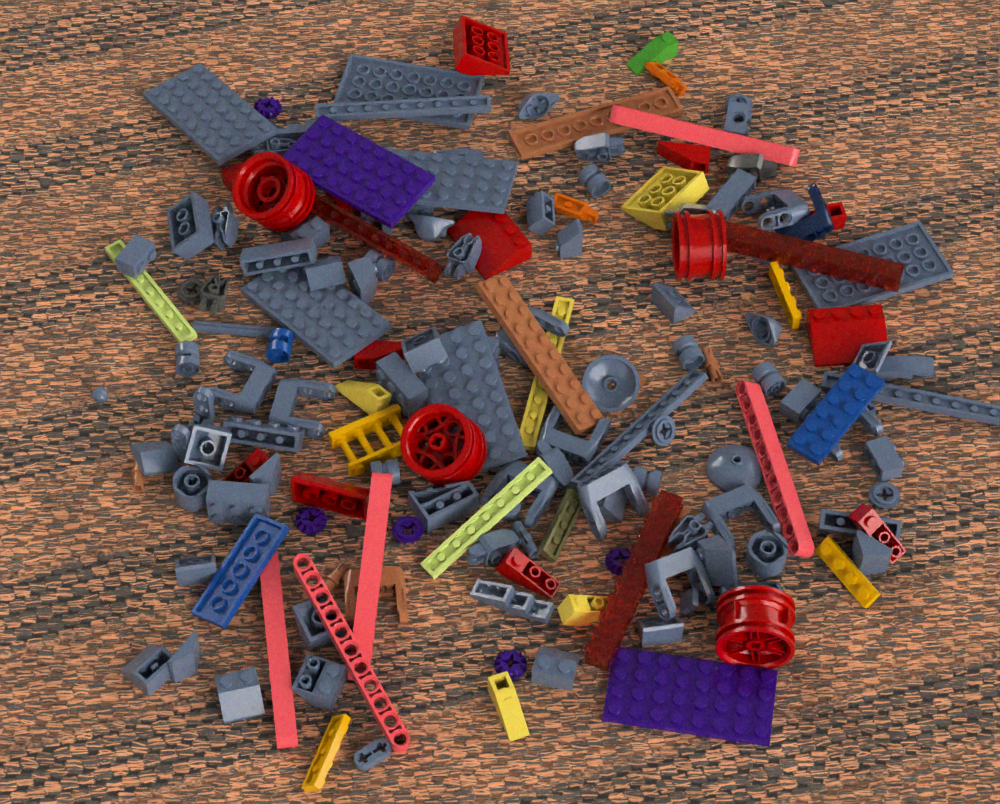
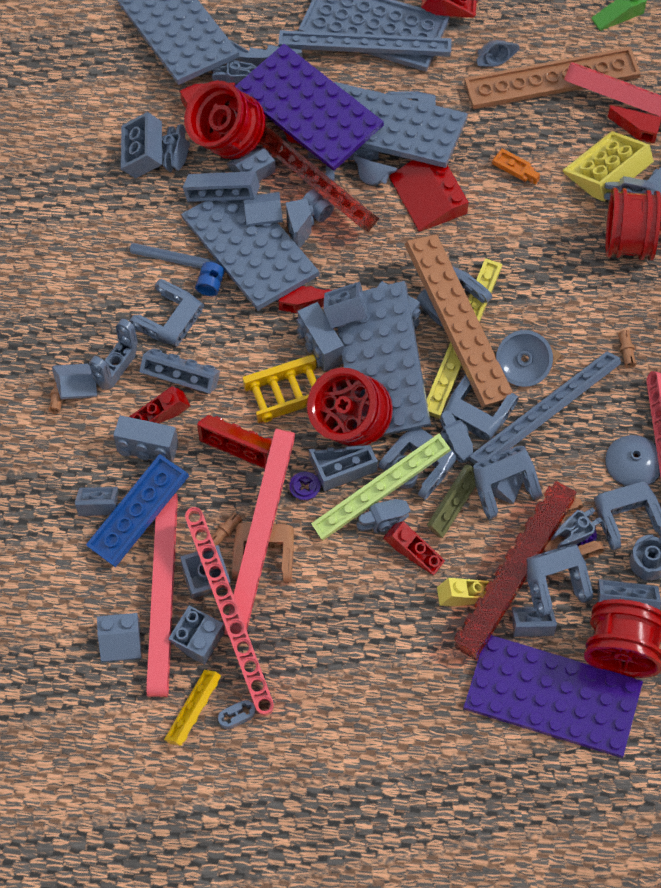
camera: 10 degrees right, 10 degrees up
sand blue hinge [91,386,108,403] -> none
yellowish green plate [104,239,198,343] -> none
sand blue brick [115,234,156,279] -> none
sand blue slope [120,644,173,697] -> none
sand blue slope [168,631,201,683] -> none
sand blue brick [172,465,212,512] -> none
sand blue wheel [175,341,200,377] -> none
dark grey gear [177,279,204,304] -> none
sand blue slope [183,424,232,471] -> none
dark grey hinge [199,275,228,315] -> none
sand blue slope [249,452,282,495] -> none
dark purple gear [254,96,282,119] -> none
sand blue connector [268,378,337,439] -> none
dark purple gear [295,506,327,535] -> none
light yellow slope [335,380,392,415] -> none
sand blue wheel [370,458,401,485] -> none
sand blue hinge [444,233,482,280] -> none
sand blue slope [469,579,555,624] -> none
light yellow slope [488,671,530,742] -> none
dark purple gear [494,649,527,680] -> none
sand blue pin [511,521,540,559] -> none
sand blue brick [526,190,556,236] -> none
sand blue slope [531,646,581,691] -> none
sand blue slope [554,219,583,258] -> none
sand blue hinge [575,133,625,162] -> none
sand blue wheel [578,164,611,198] -> none
dark purple gear [605,546,637,576] -> none
sand blue wheel [633,465,663,496] -> none
orange hinge [645,62,688,96] -> none
sand blue gear [649,415,676,446] -> none
sand blue slope [651,282,696,325] -> none
sand blue wheel [672,335,705,371] -> none
sand blue tile [680,587,699,614] -> none
sand blue slope [695,535,739,588] -> none

